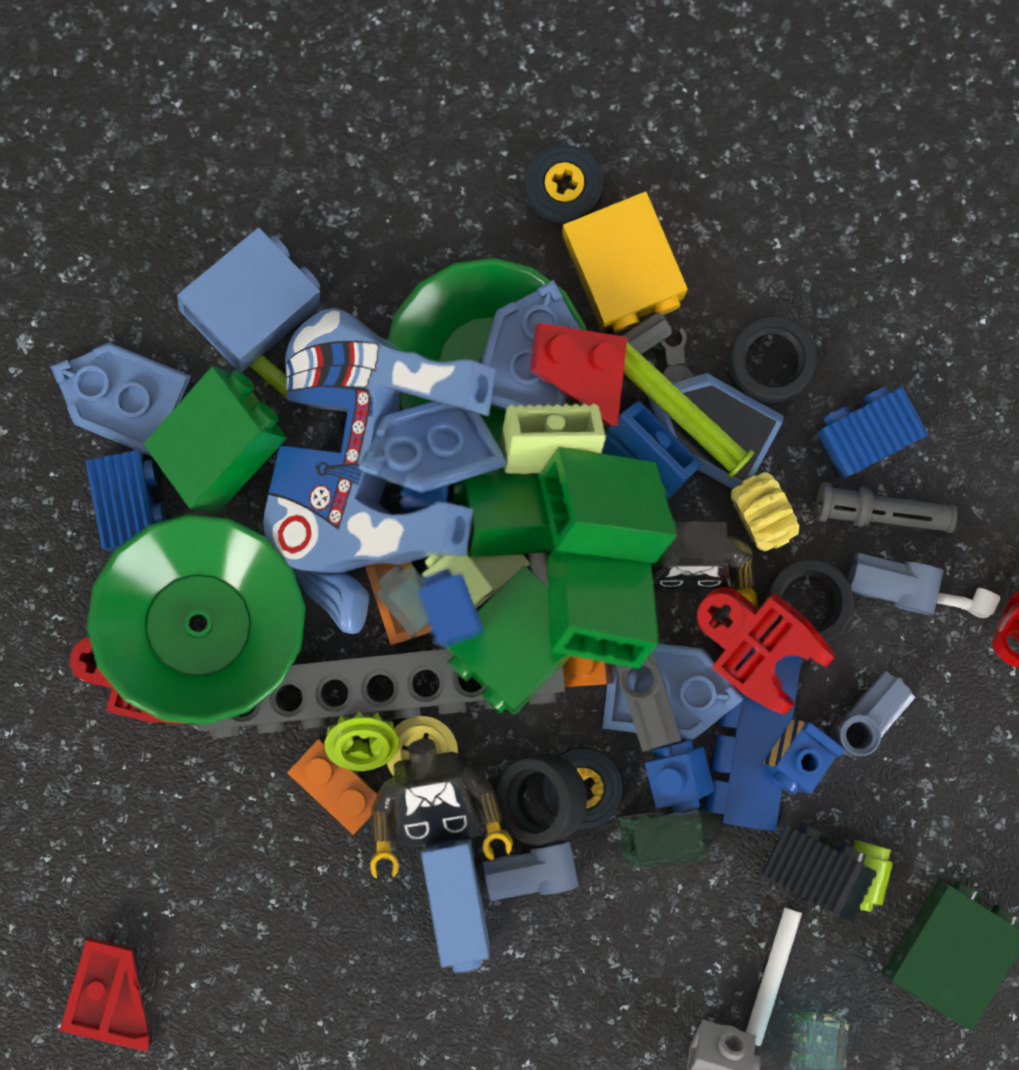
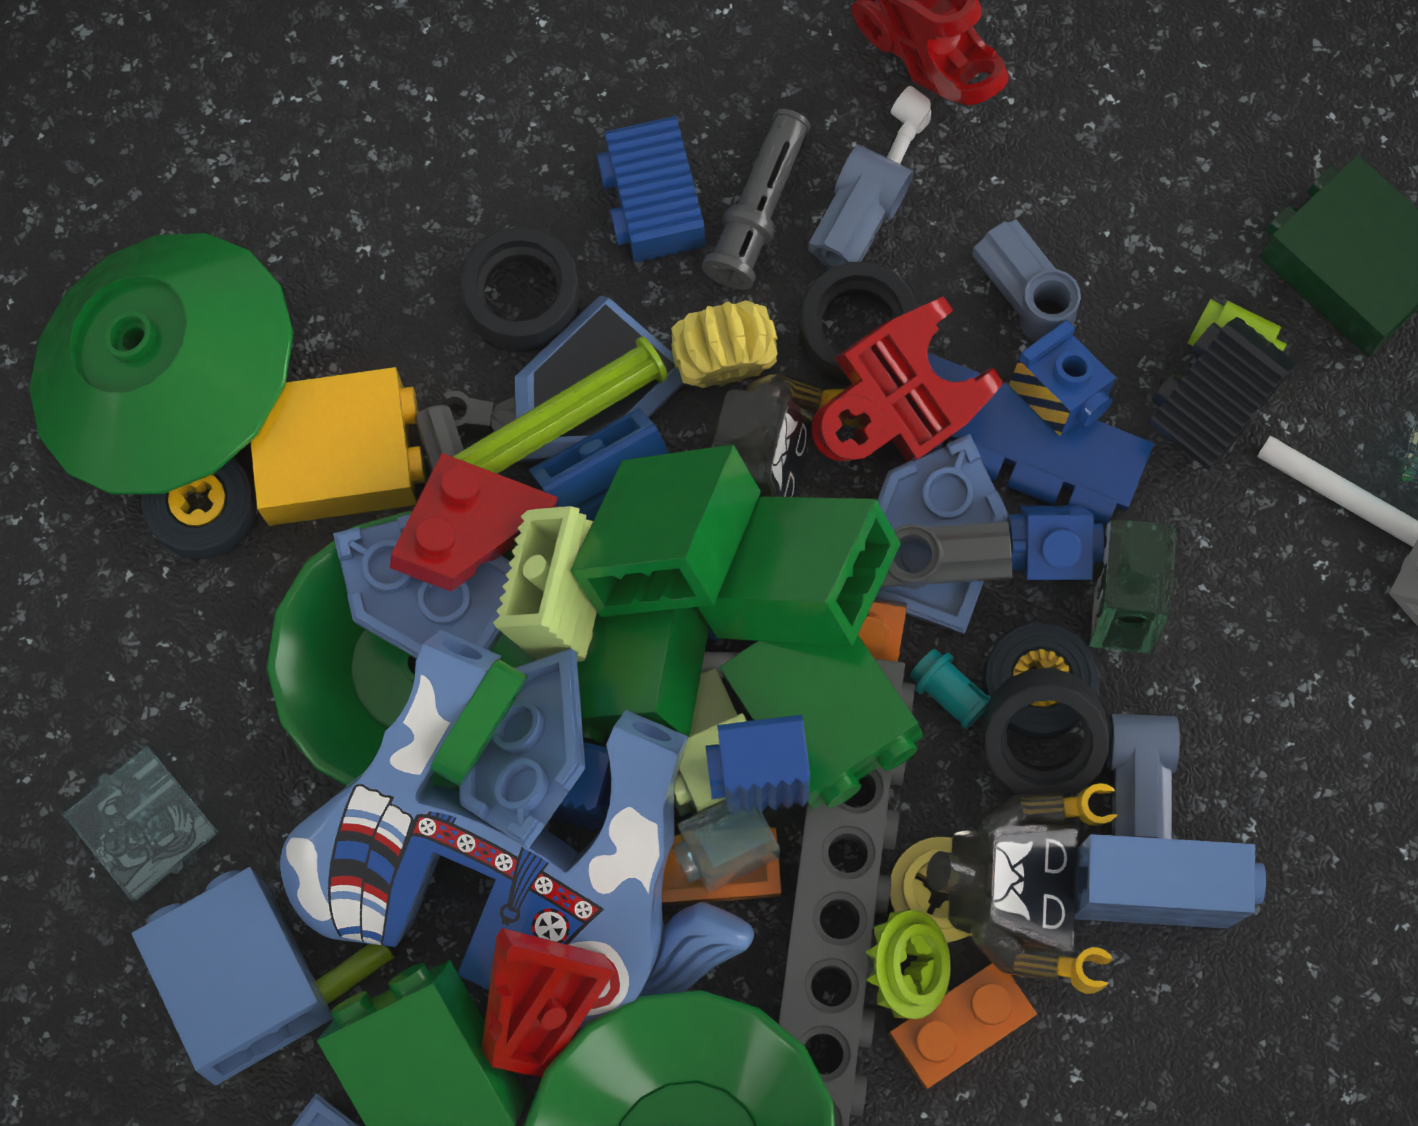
camera: 75 degrees left, 10 degrees down
none -> green dish [29,233,294,495]
none -> clear light blue piece [63,746,219,902]
none -> green beam [430,659,528,787]
none -> red wing [481,928,616,1077]
none -> teal pin [909,649,990,730]

